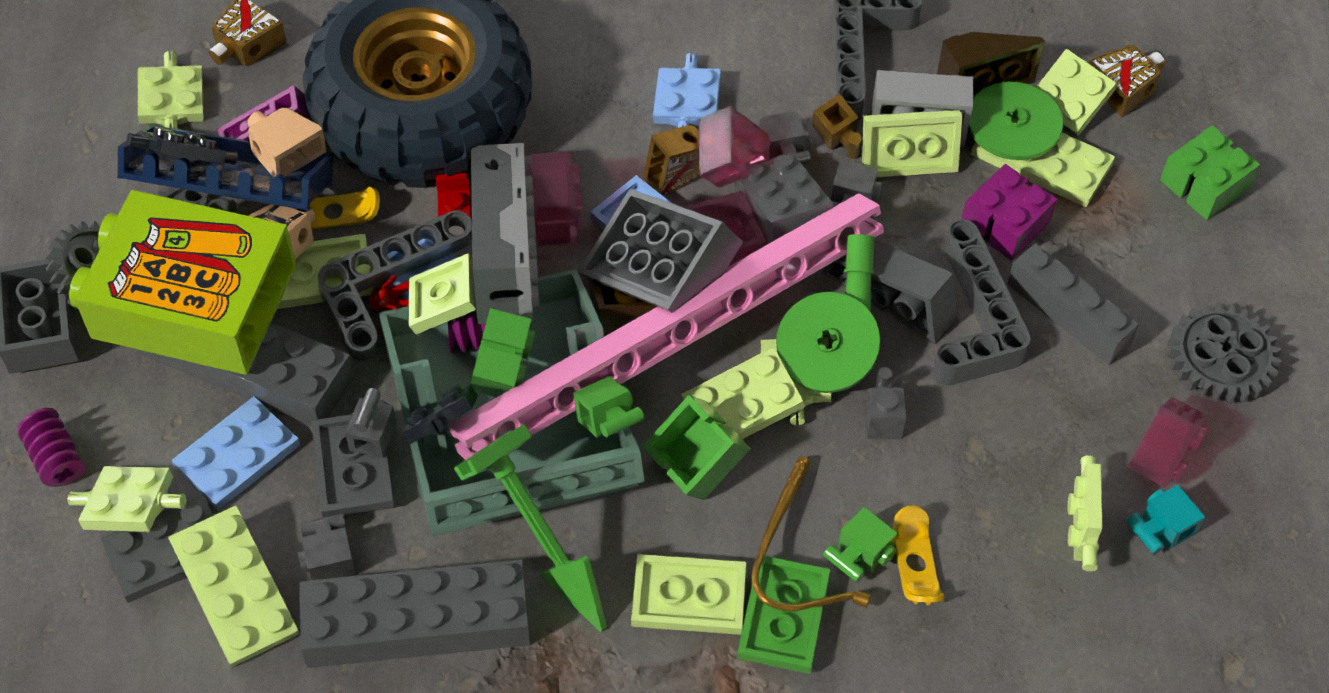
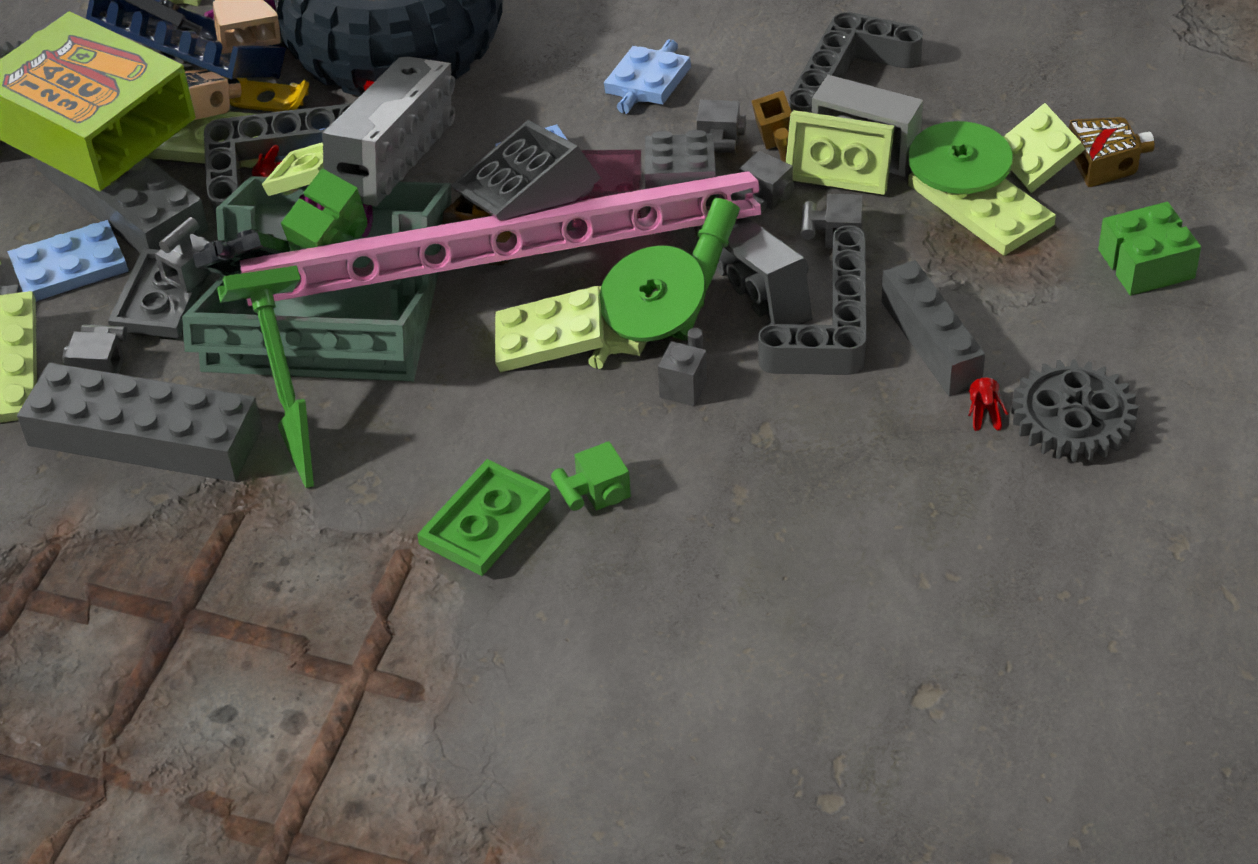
camera: 25 degrees right, 10 degrees down
clear pink piece [531,151,583,246] -> none
bright green brick [573,376,644,437] -> none
yellowish green plate [631,554,746,635] -> none
bright green piece [642,395,751,500] -> none
pearl gold torso [643,125,719,197] -> none
clear pink brick [699,106,771,188] -> none
pearl gold piece [752,456,871,611] -> none
yellow piece [893,505,944,606] -> none
dark brown slope [937,32,1045,98] -> none
magenta piece [961,164,1057,261] -> none
yellowish green plate [1067,456,1102,571] -> none
teal brick [1126,485,1205,555] -> none
clear pink brick [1128,397,1211,488] -> none
none -> flat silver brick [801,194,862,248]
none -> red piece [968,378,1009,431]

